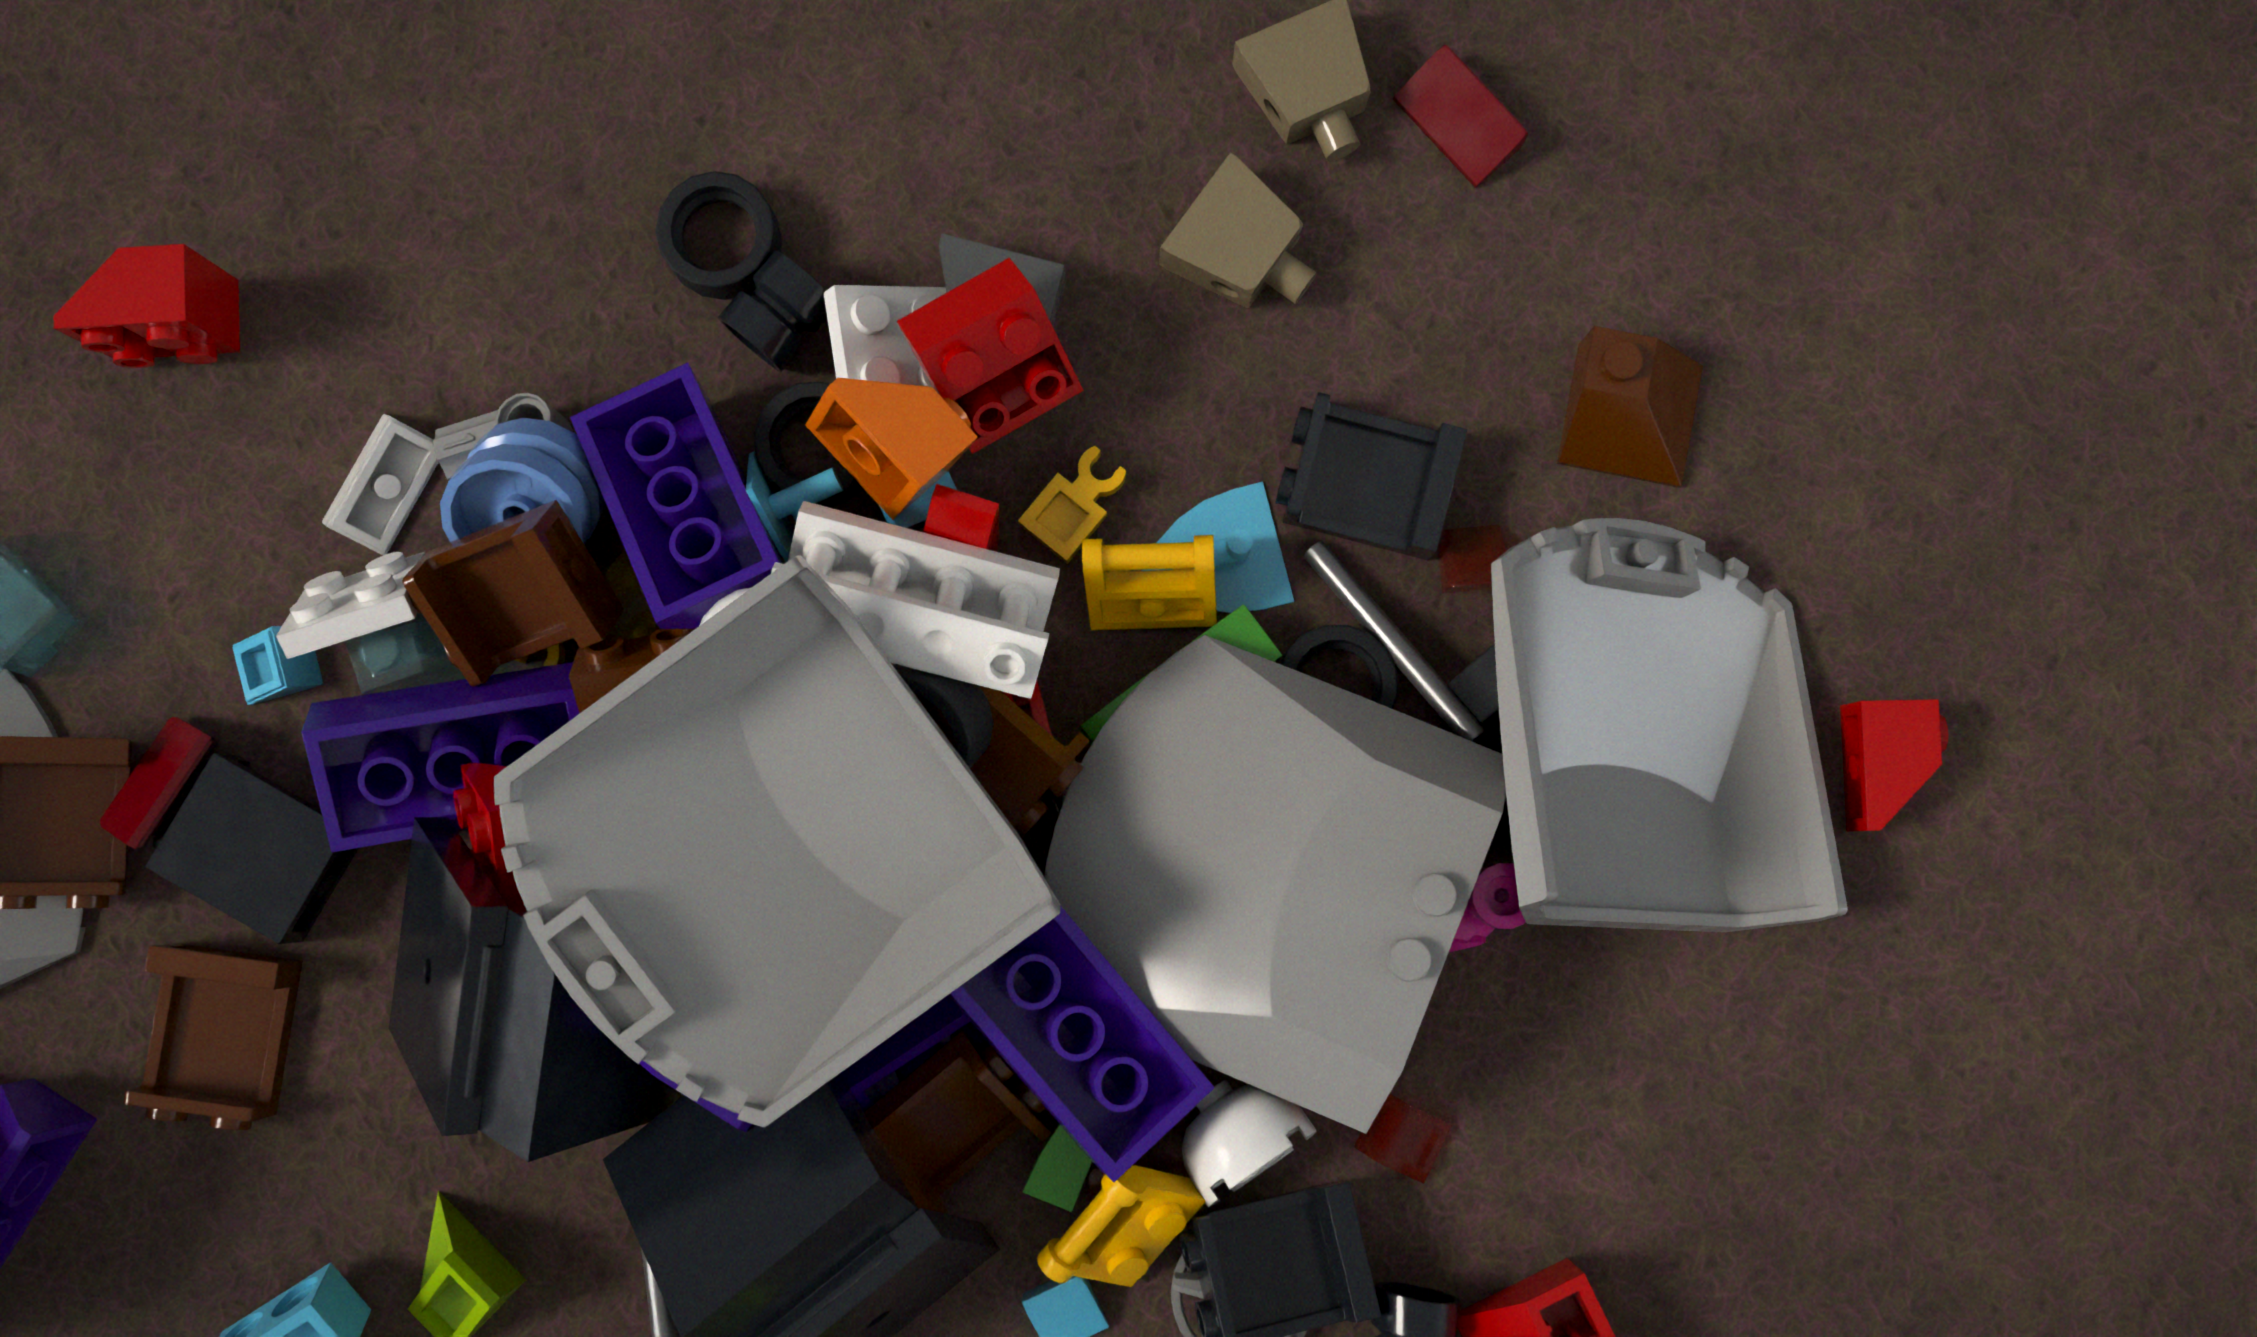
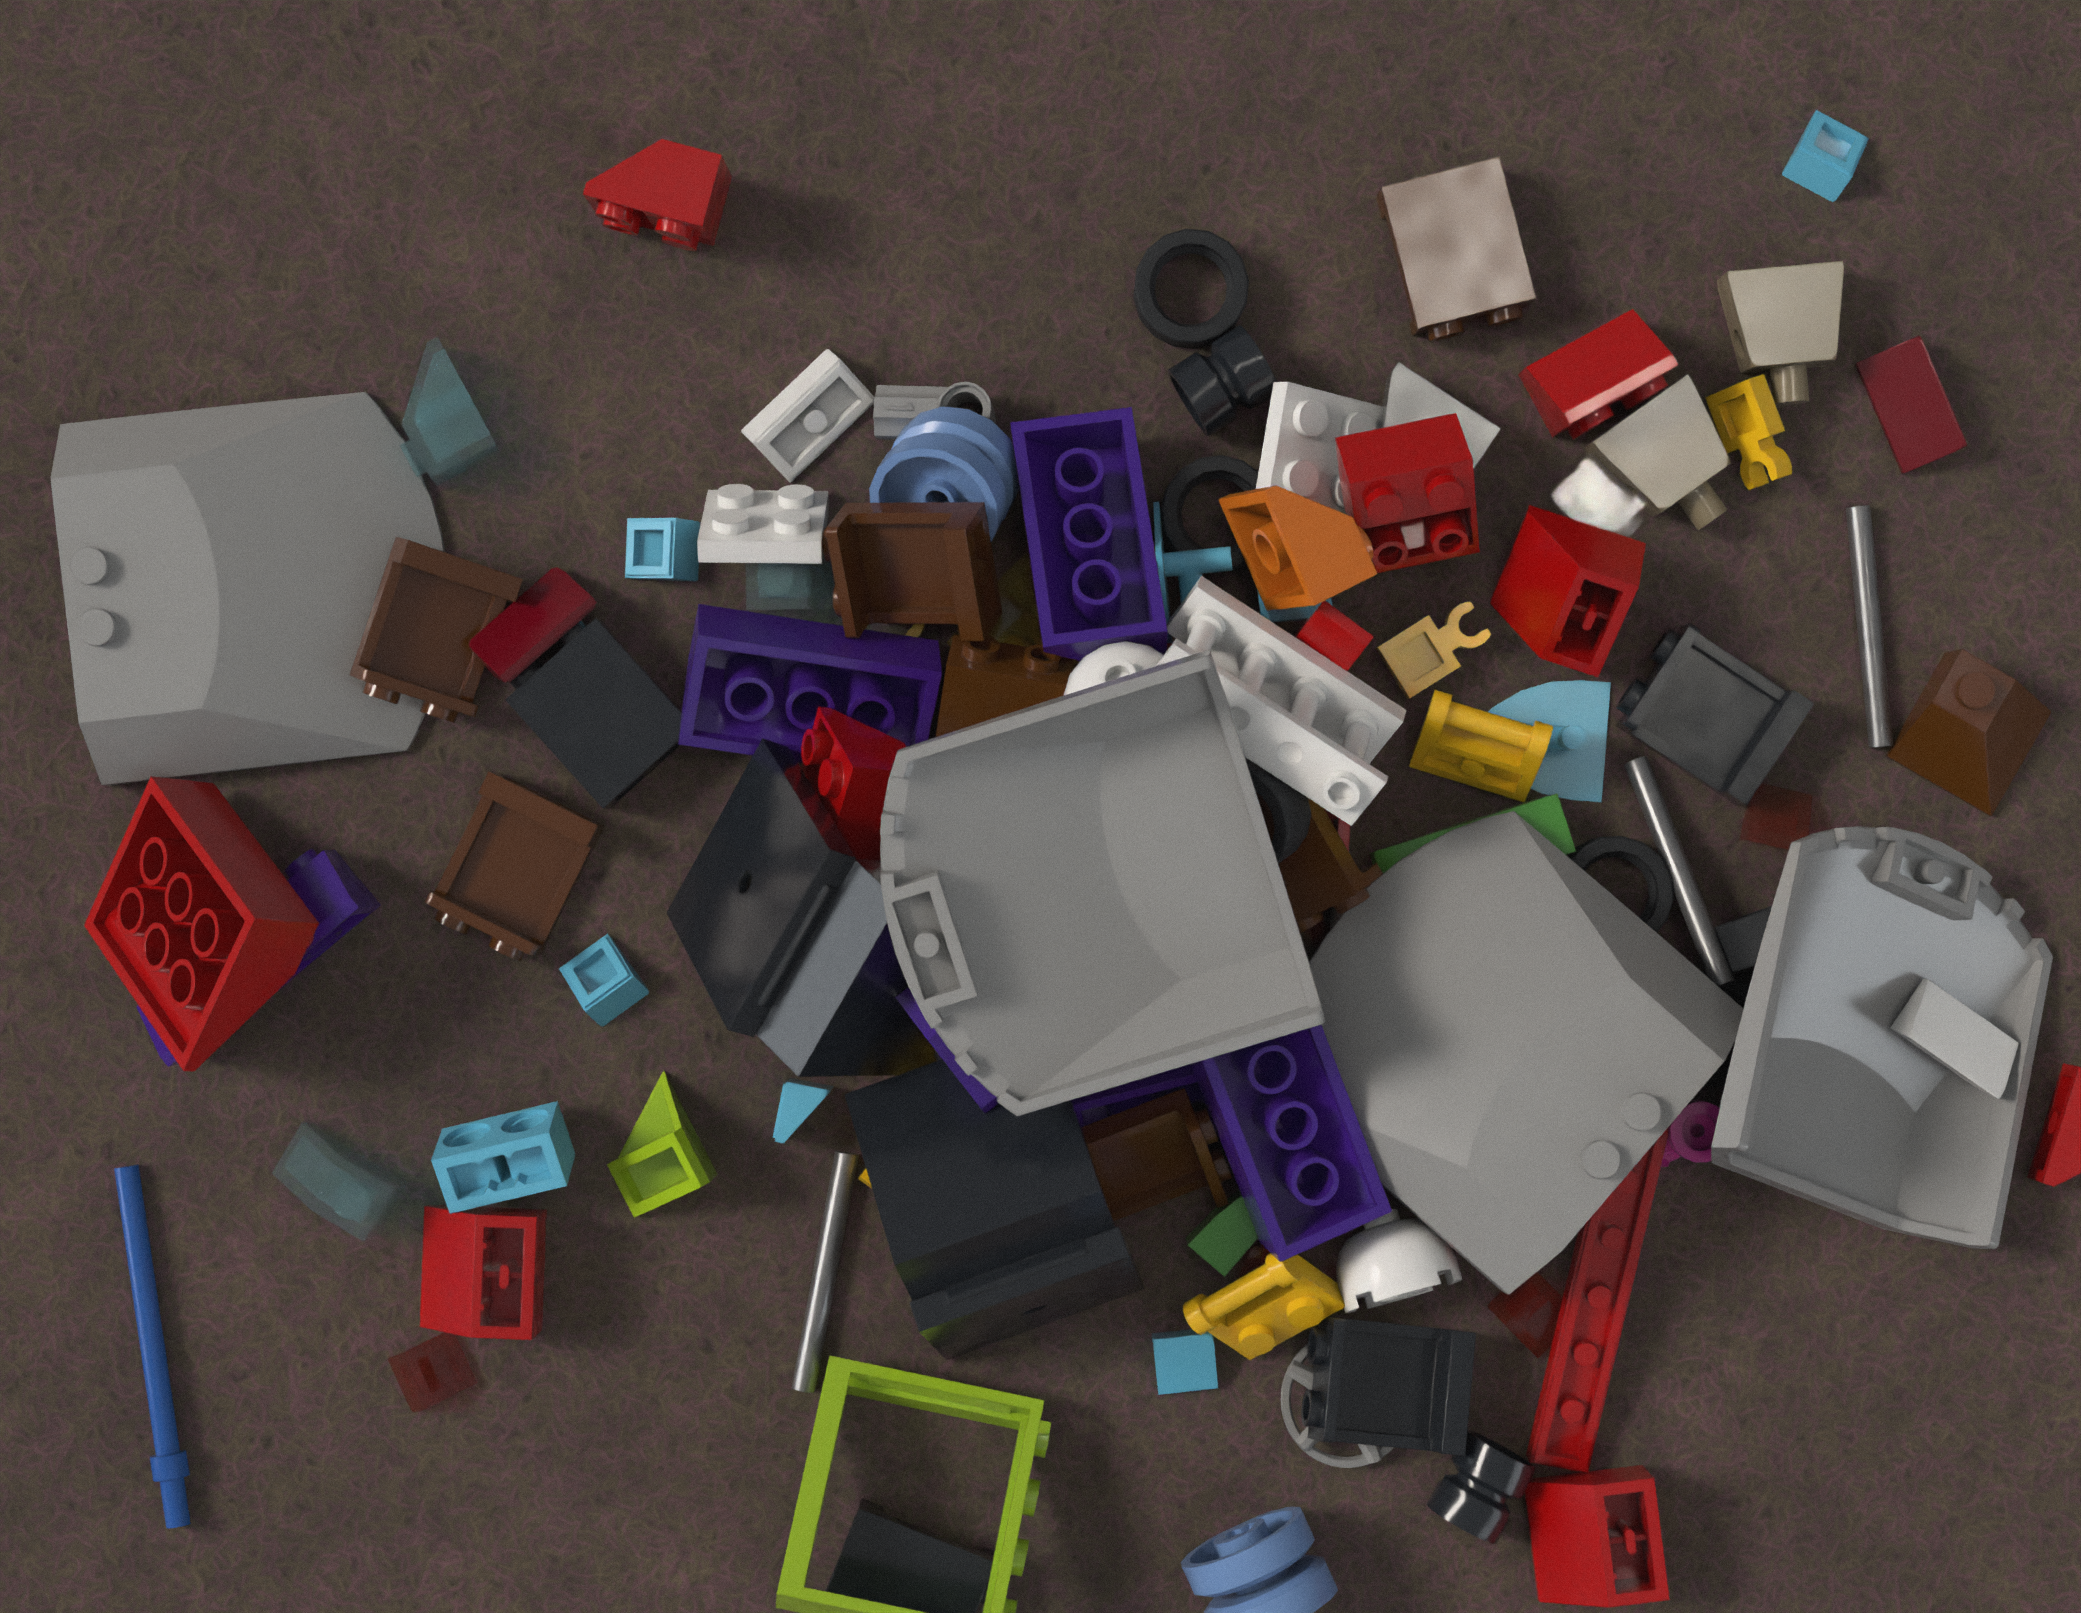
camera: 20 degrees right, 5 degrees up
none -> medium azure slope [559,933,649,1027]
none -> medium azure slope [773,1078,833,1143]
none -> panel [1376,157,1536,342]
none -> red slope [1490,505,1646,677]
none -> red slope [1518,309,1678,439]
none -> red tile [1526,1128,1668,1473]
none -> clear bracket [1547,453,1648,537]
none -> yellow plate [1705,374,1792,490]
none -> flat silver bar [1846,505,1893,748]
none -> white slope [1890,978,2019,1100]

